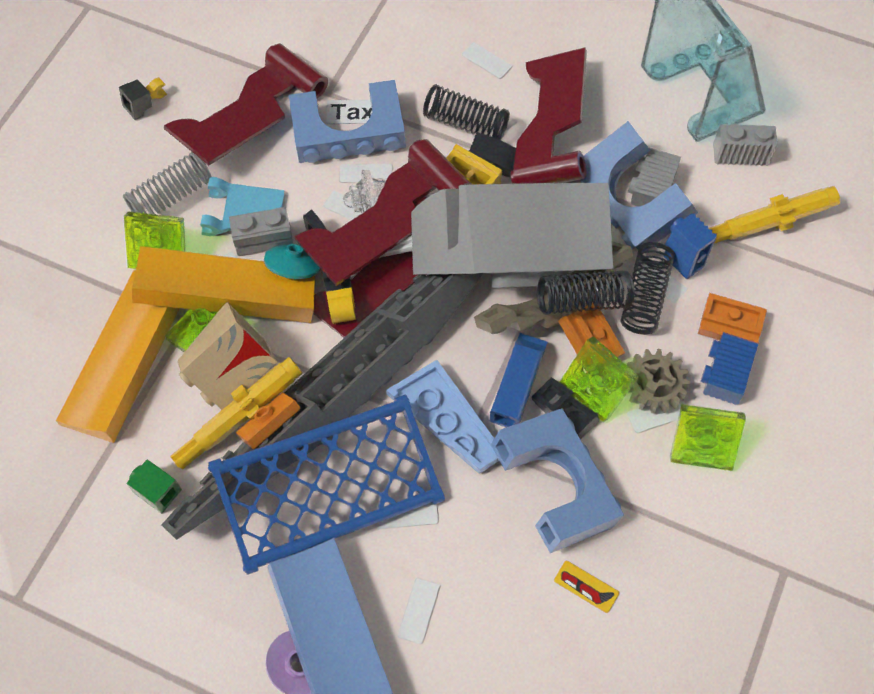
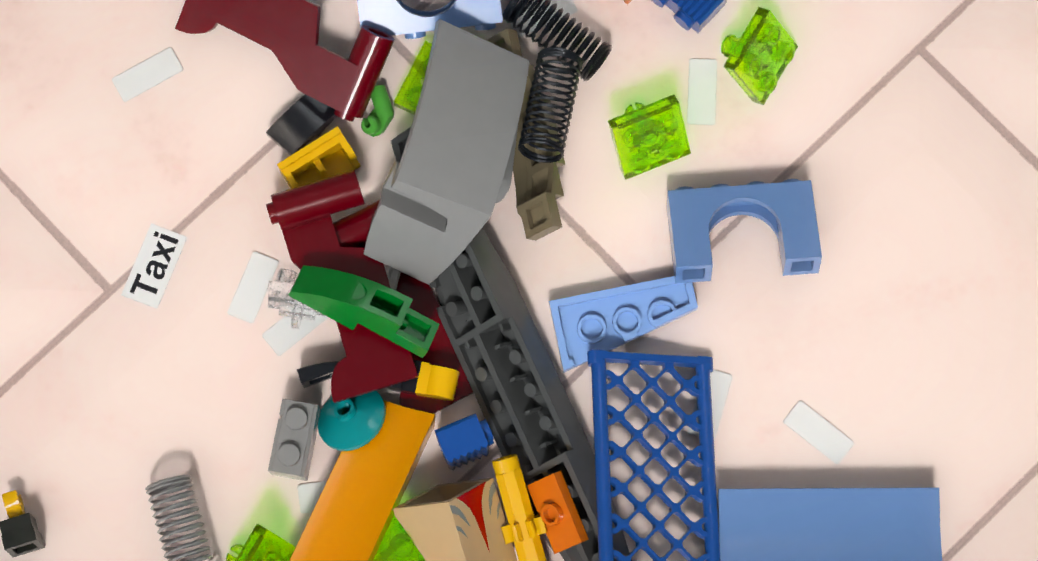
camera: 70 degrees left, 15 degrees up
dark red door [164,43,328,166] -> none
medium azure flag [200,177,284,236] -> none
medium blue arch [289,80,406,163] -> none
black piece [423,84,510,140] -> none
blue piece [489,333,548,428] -> none
black slope [531,377,599,440] -> none
yellow sticker [554,560,619,613] -> none
orange plate [558,303,625,373] -> none
dark tan gear [622,349,690,414] -> none
none -> green slope [288,265,440,358]
none -> blue brick [434,413,494,471]

